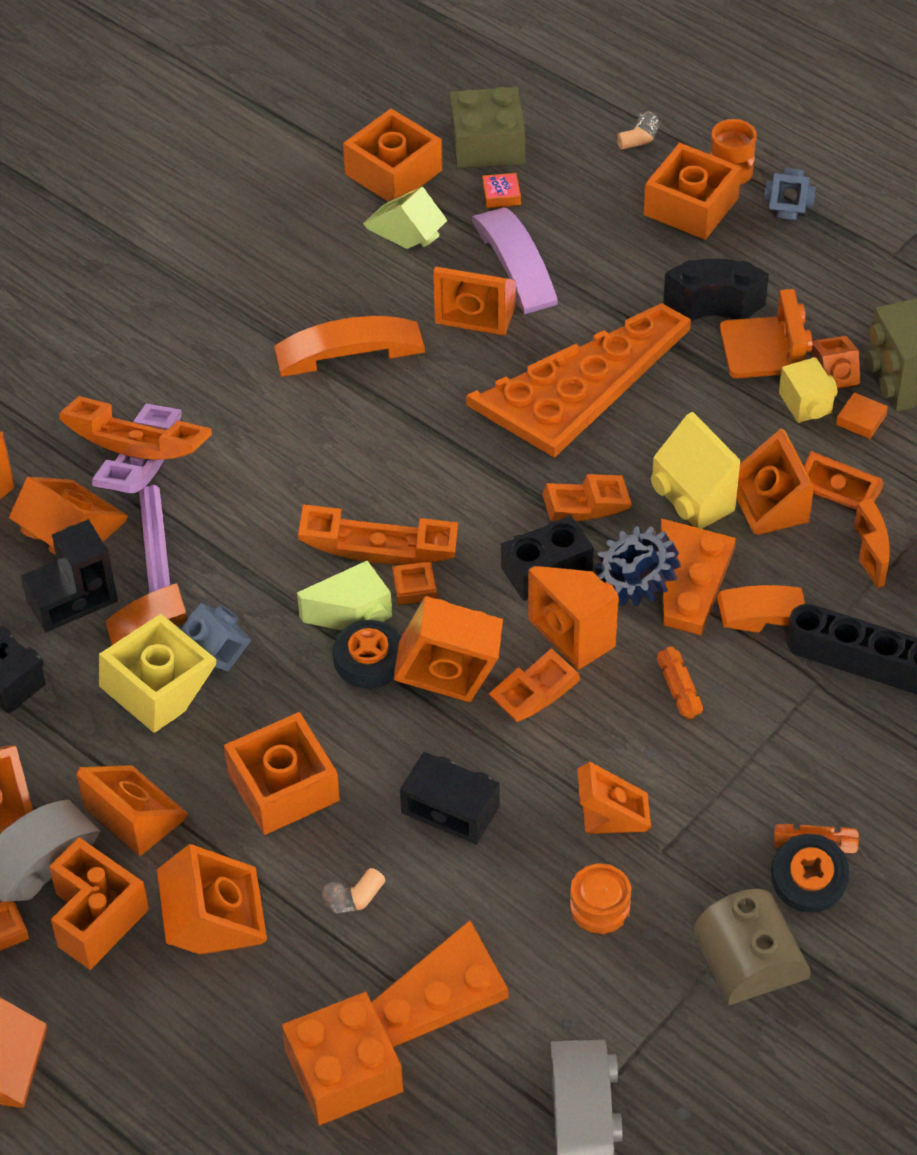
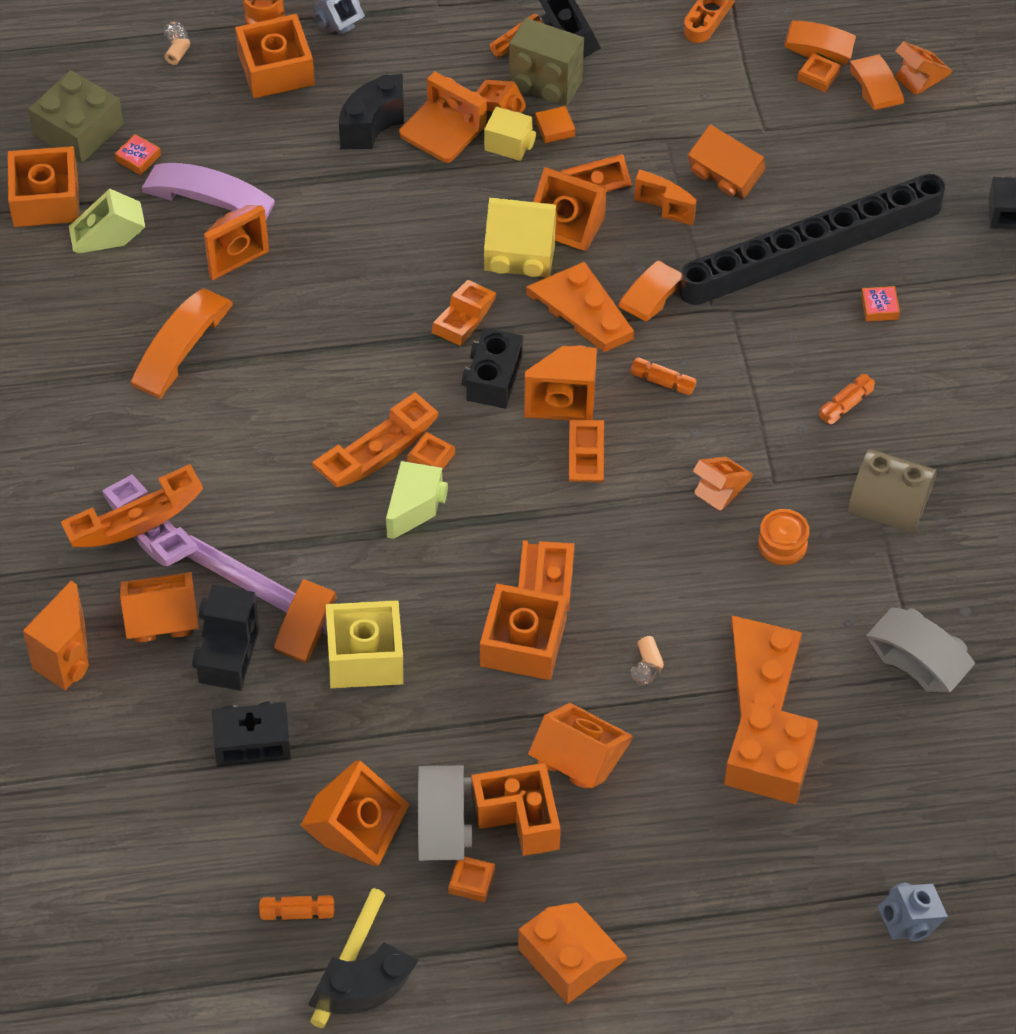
camera: 50 degrees left, 5 degrees up
orange slope [76,765,188,857] -> none
sand blue brick [181,603,252,671] -> none
black wheel [332,620,401,689] -> none
orange brick [393,596,503,703] -> none
black brick [400,751,500,845] -> none
orange wing [466,303,691,458] -> none
dark blue gear [593,526,681,606] -> none
black wheel [771,834,849,913] -> none
none -> orange plate [518,540,574,611]

